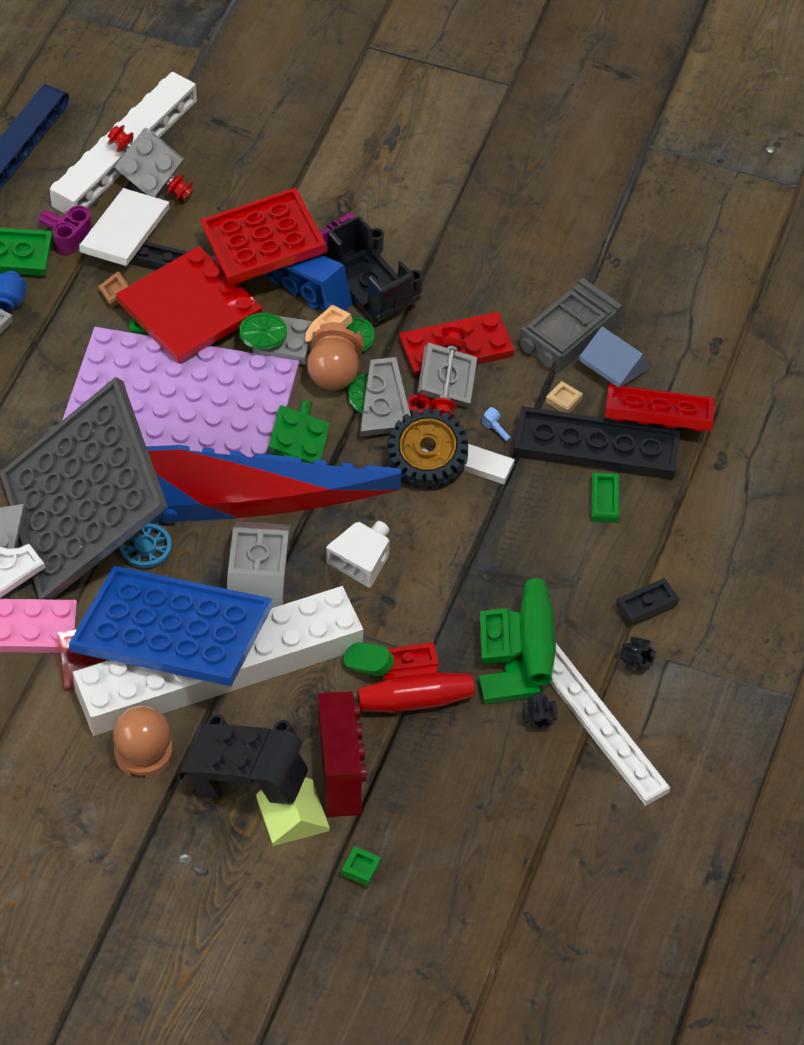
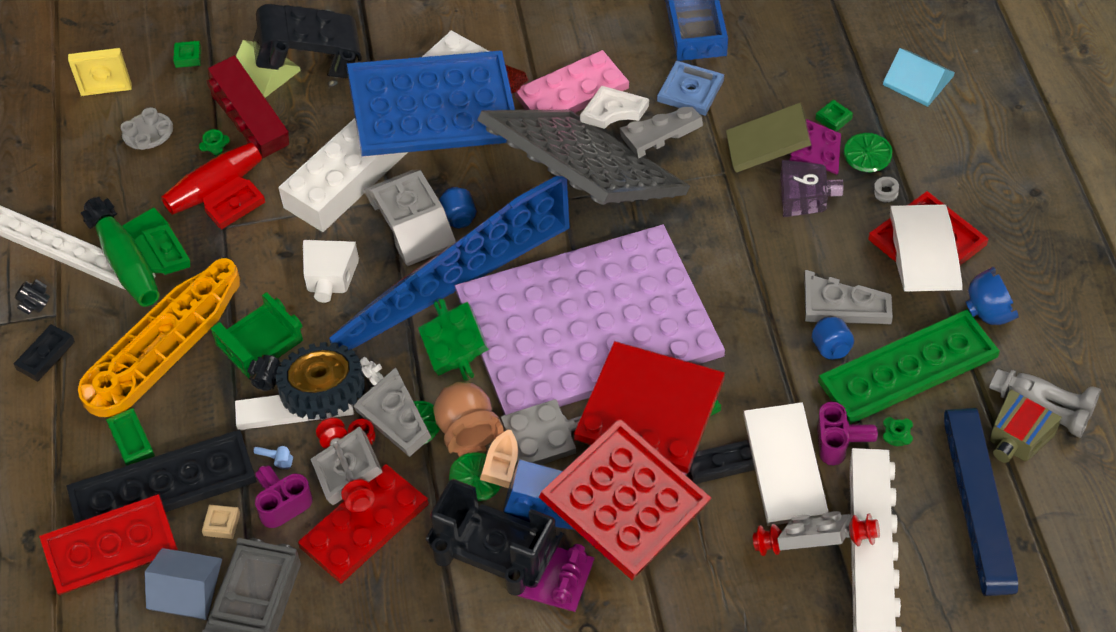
camera: 155 degrees right, 0 degrees up
medium nougat tile [98,271,129,308] -> none
nougat tile [113,705,172,778] -> none
dark azure wheel [119,523,172,568] -> none
green wheel [240,313,287,350] -> none
green tile [343,643,394,676] -> none
none -> light yellow tile [68,48,132,96]
none -> light orange beam [78,258,240,417]
none -> light grey dish [121,108,173,150]
none -> green plate [199,129,230,155]
none -> green panel [211,292,303,379]
none -> black gear [247,355,282,391]
none -> magenta beam [255,466,313,528]
none -> white plant [360,357,383,386]
none -> blue head [439,187,477,229]
none -> green plate [883,417,913,447]

